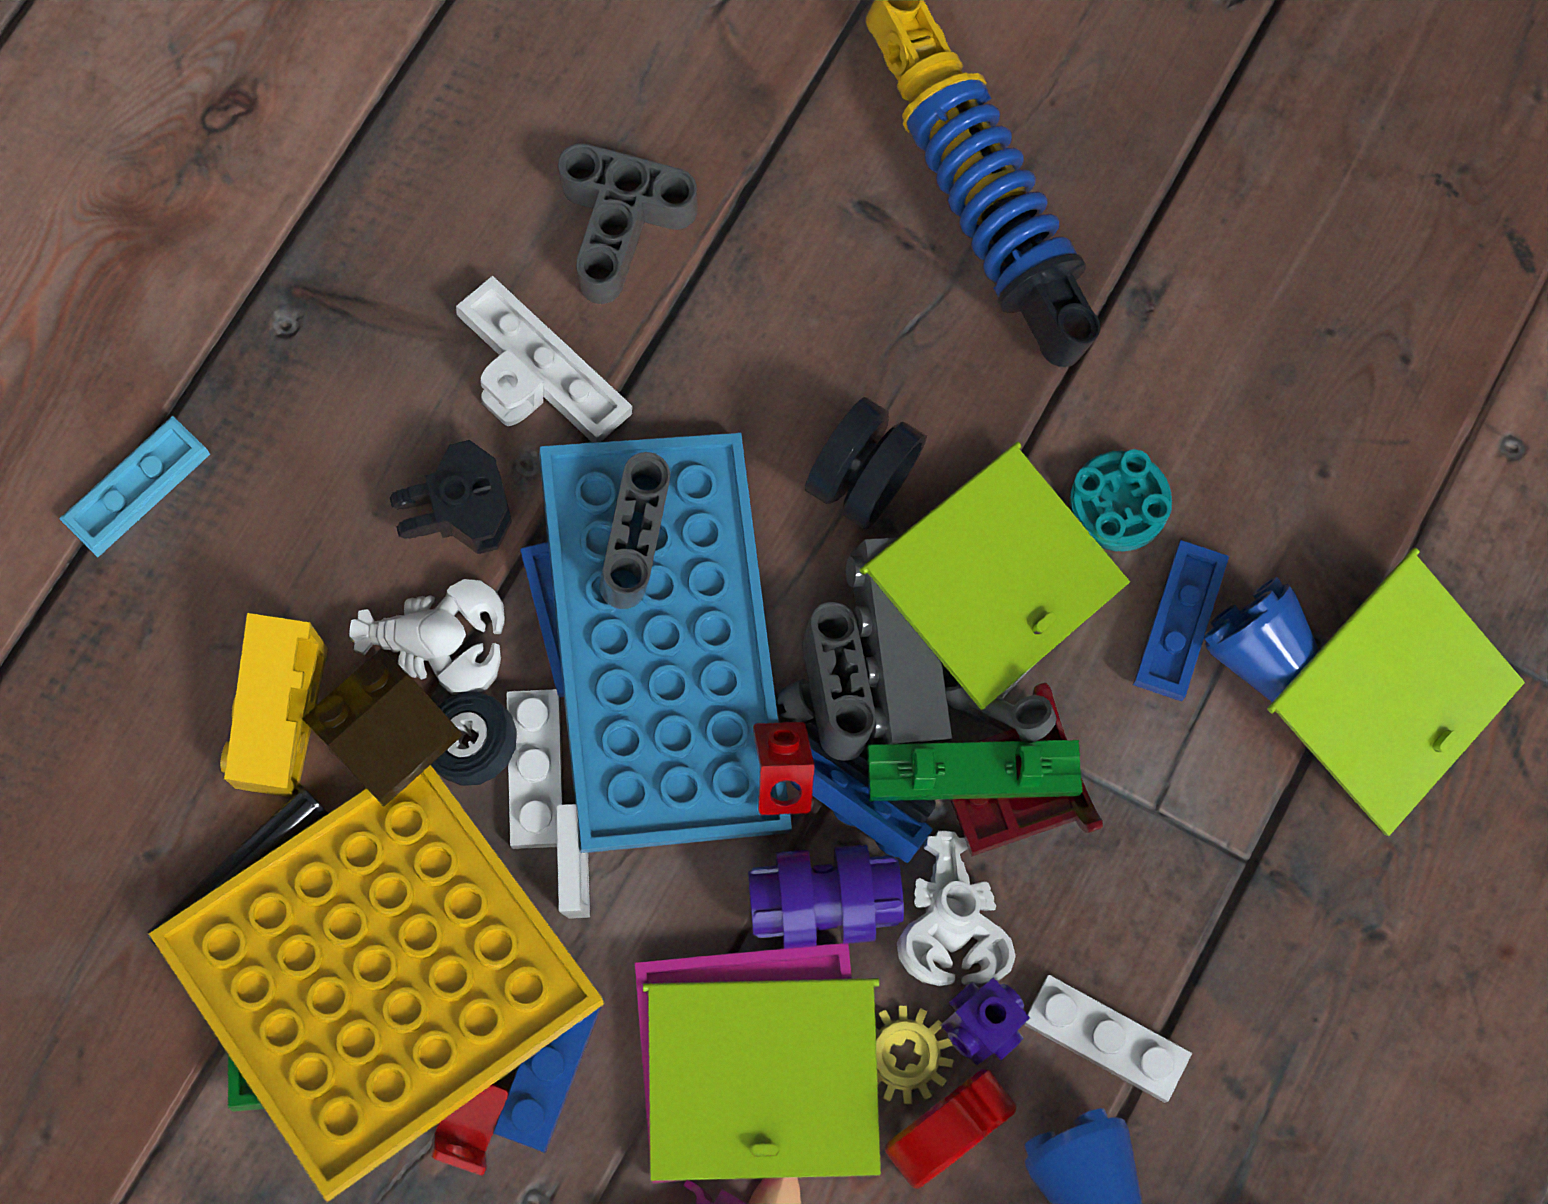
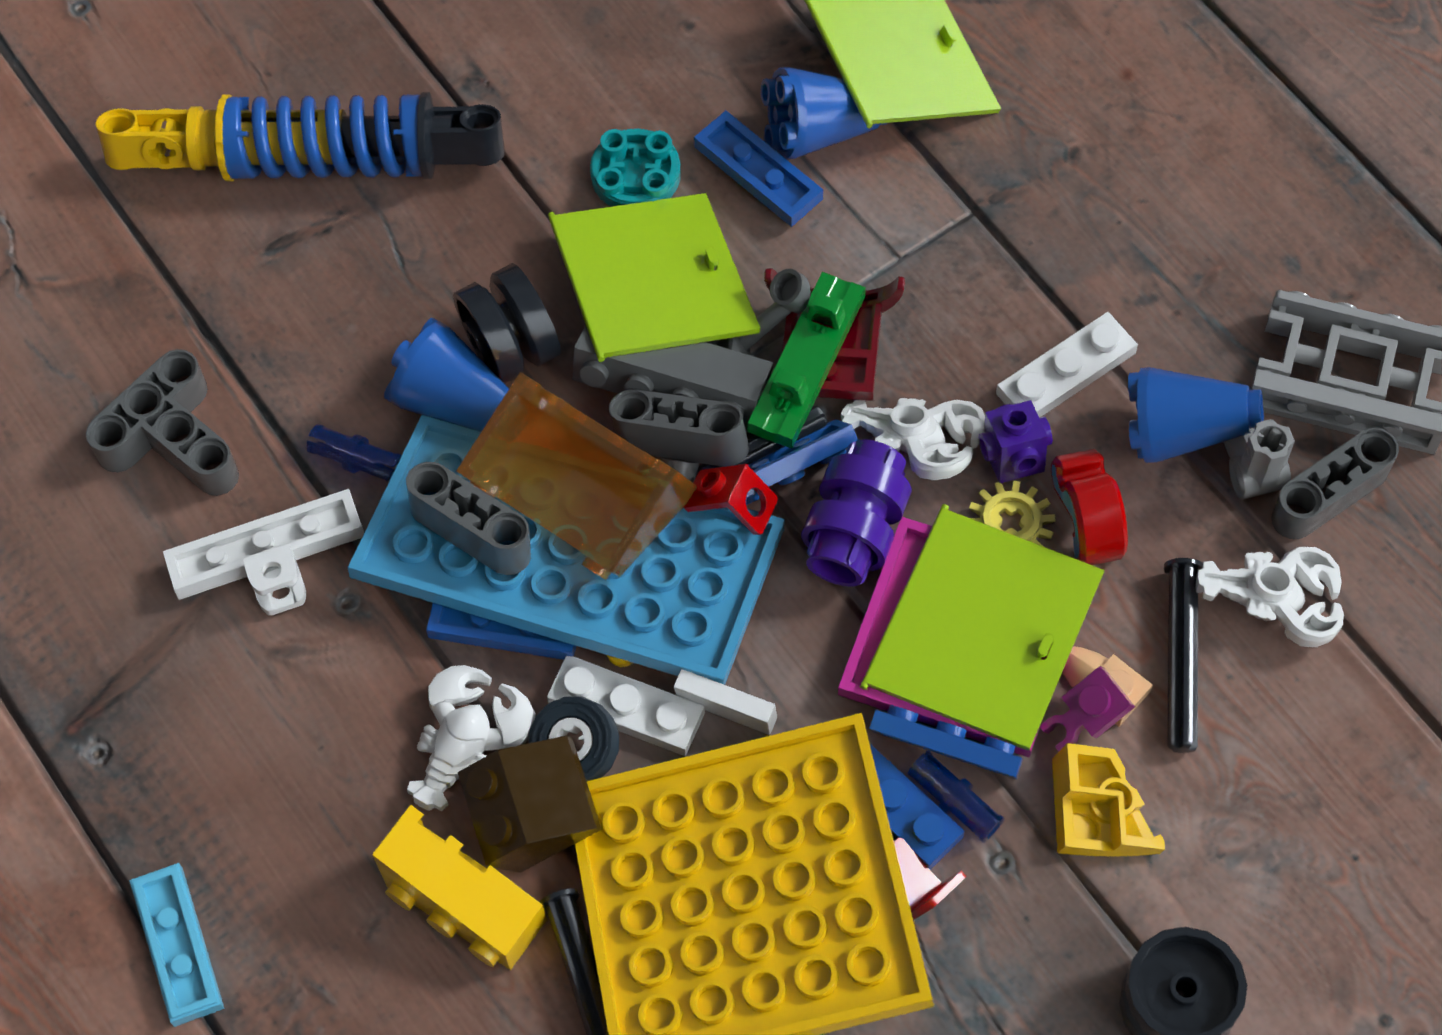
camera: 60 degrees left, 10 degrees down
black hinge [389,440,512,554] -> none
none -> clear blue pin [306,424,402,483]
none -> blue cone [384,318,522,436]
none -> clear orange windscreen [456,372,697,580]
none -> blue plate [869,705,1023,780]
none -> clear blue pin [907,750,1005,843]

